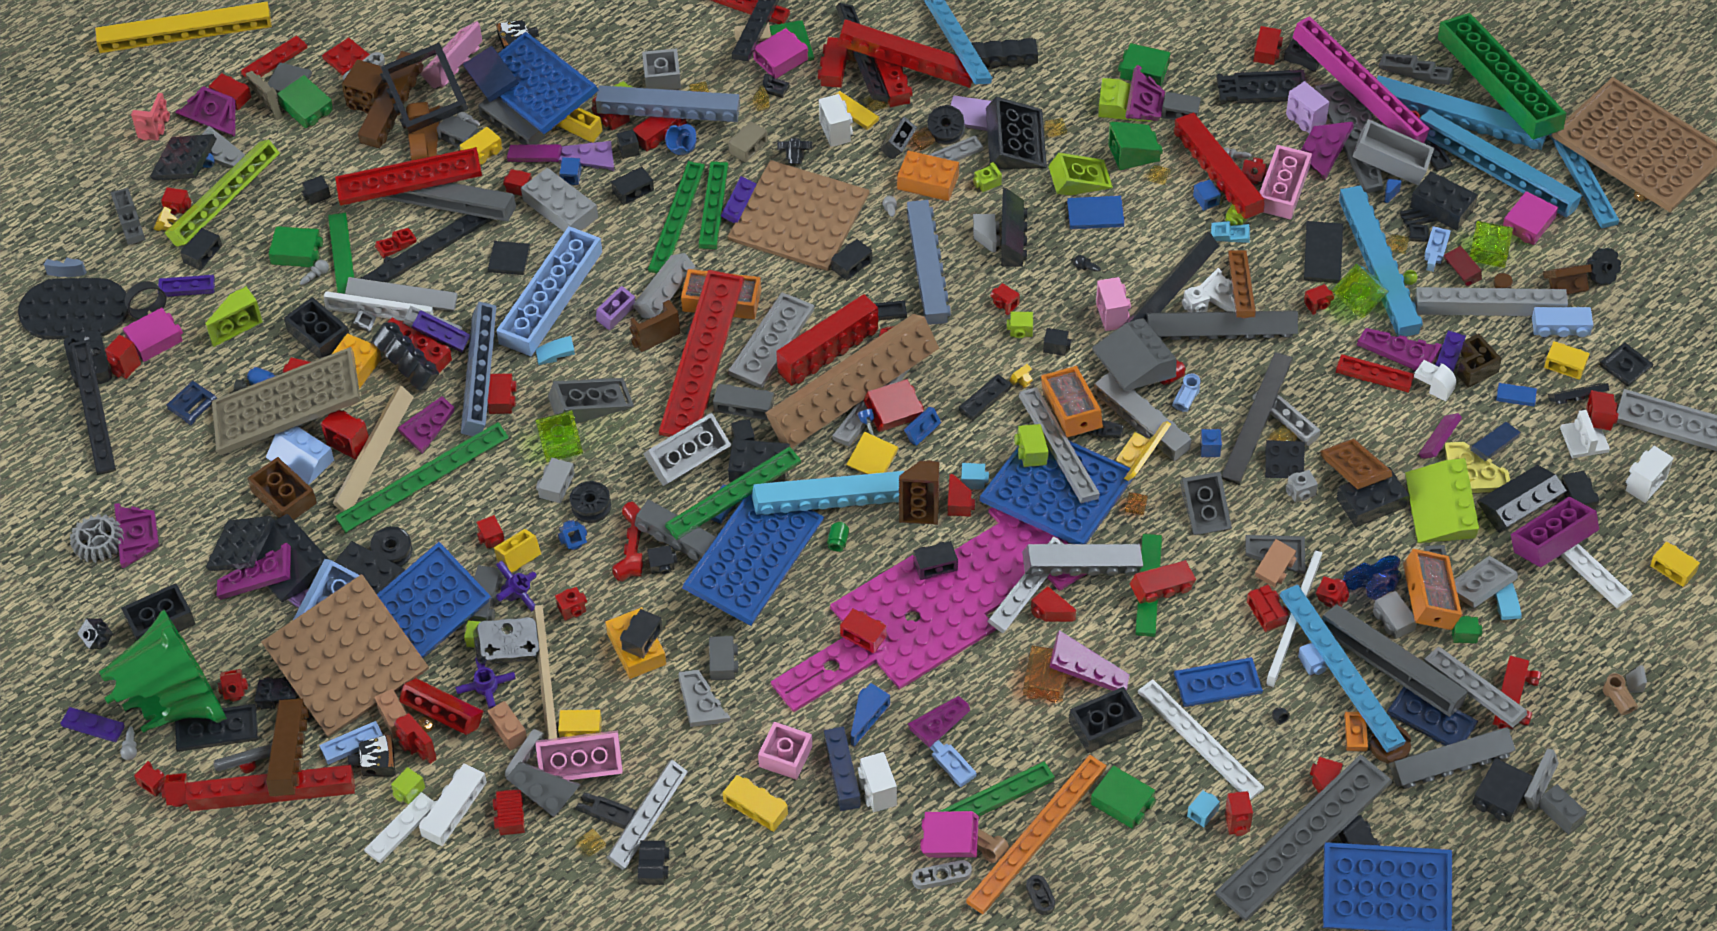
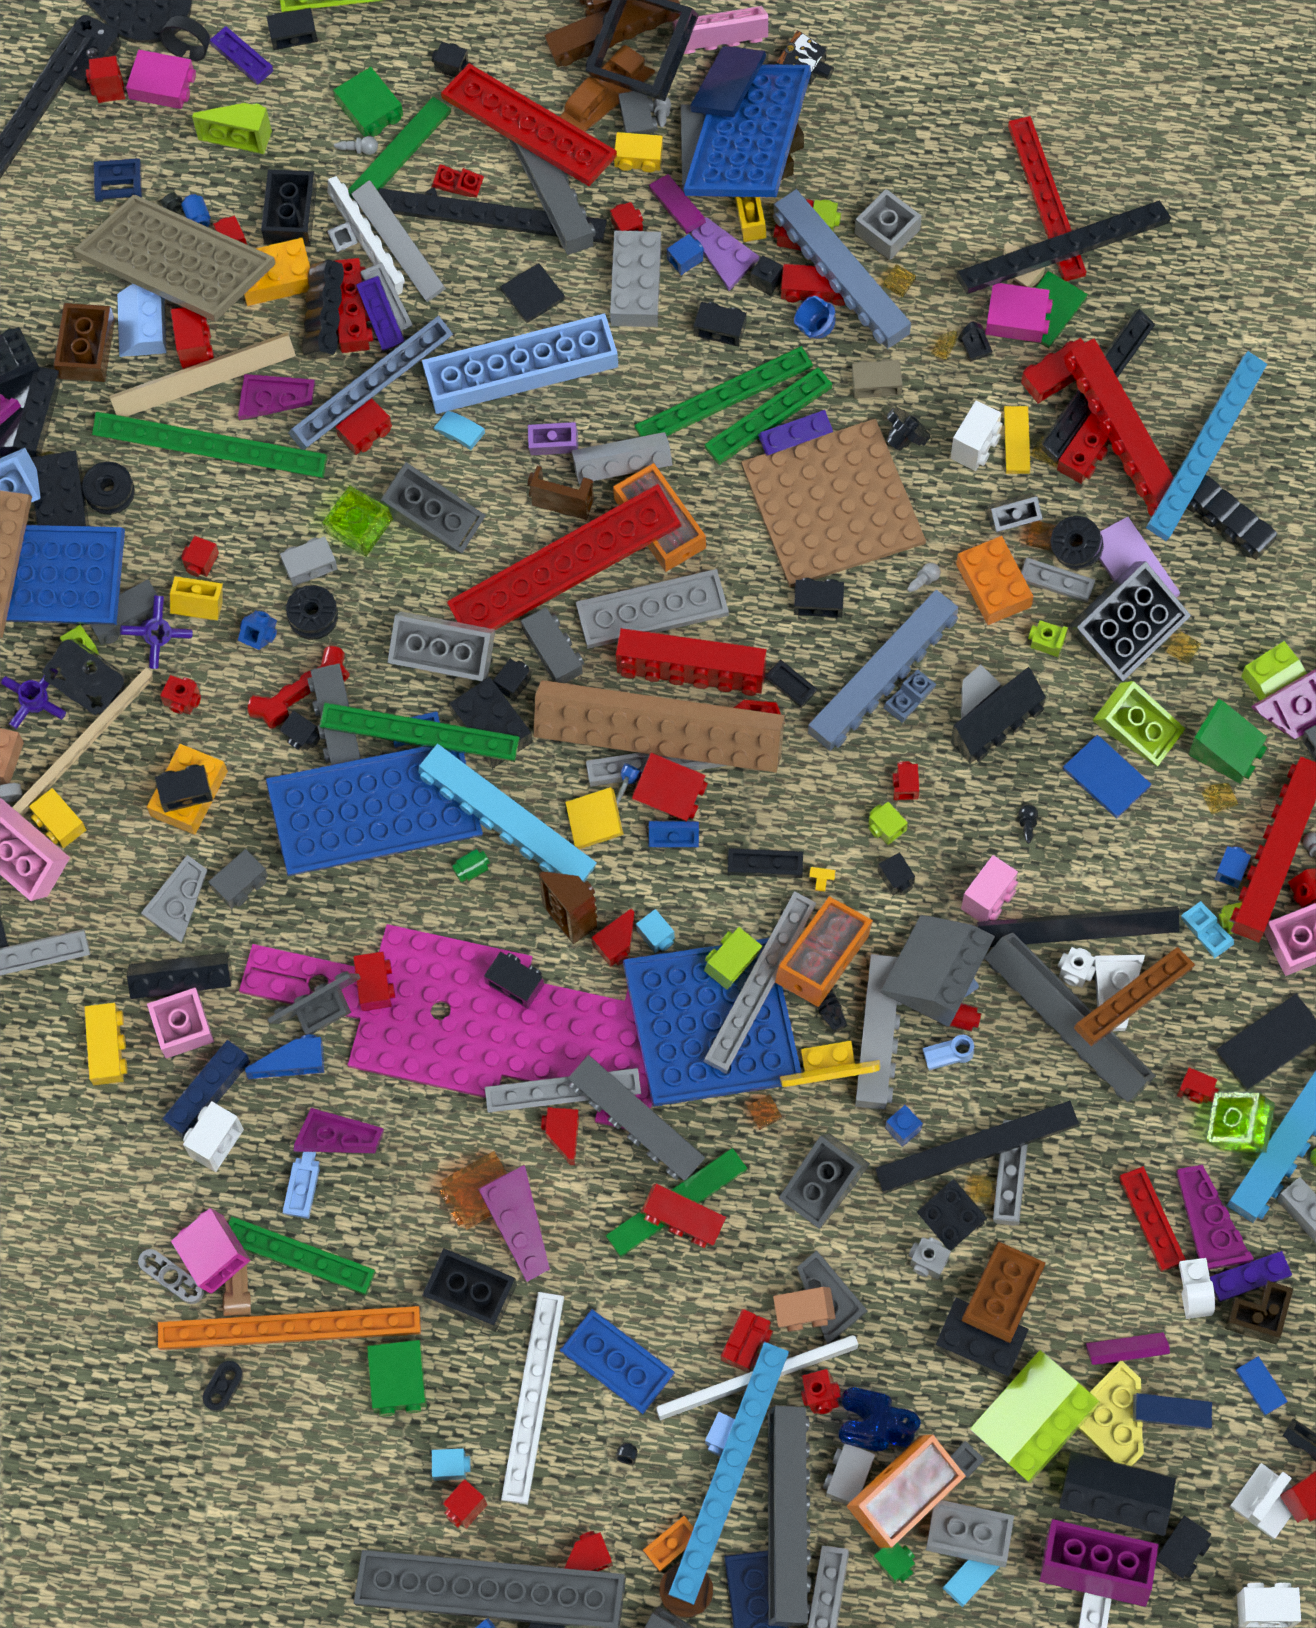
camera: 50 degrees right, 15 degrees up
none -> black brick [126,952,233,999]
none -> dark grey bracket [268,971,361,1035]
none -> sand blue slope [884,669,936,723]

